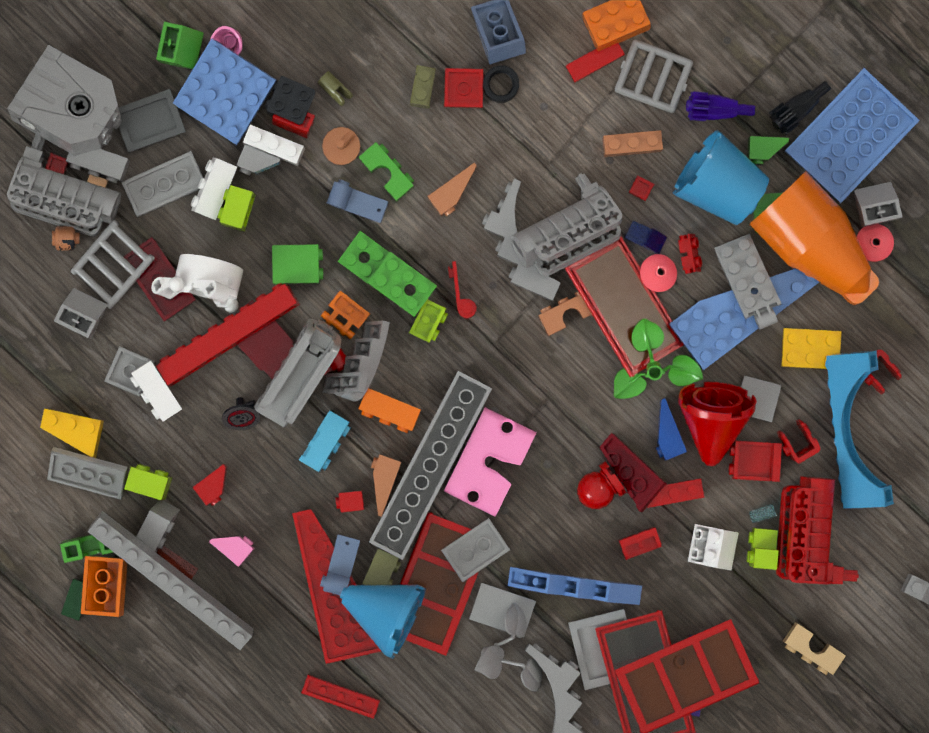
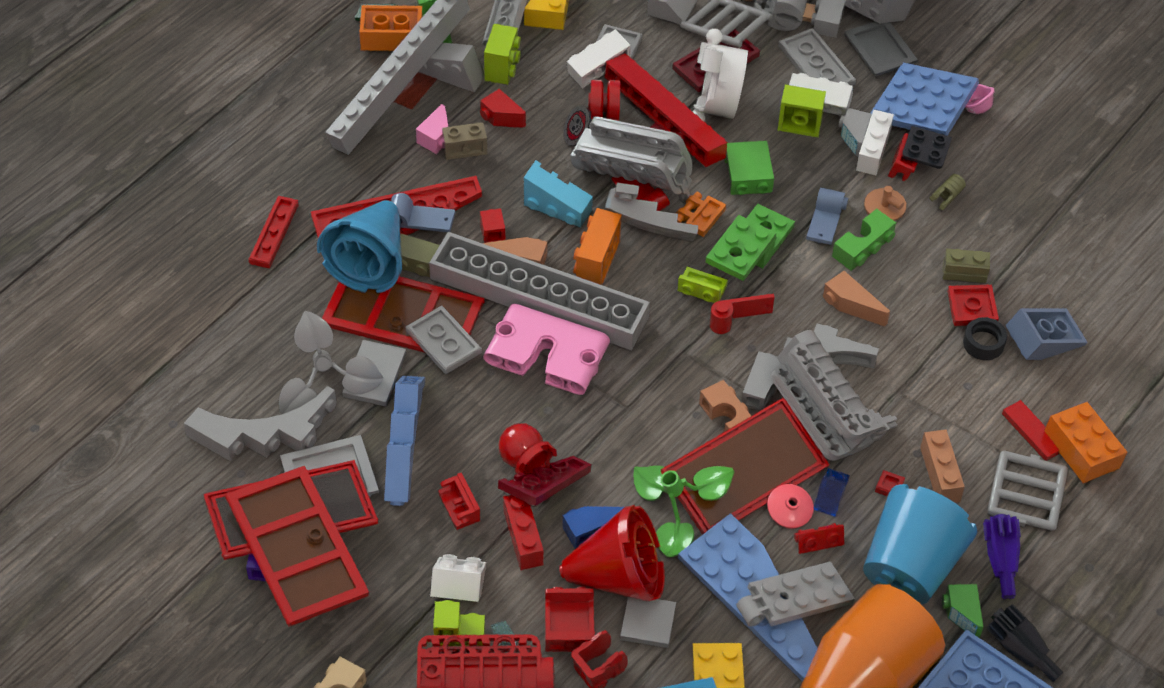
camera: 90 degrees right, 35 degrees down
bright green slope [156,22,204,70] -> none
none -> dark tan bracket [442,123,487,160]
none -> red wheel [588,80,620,121]

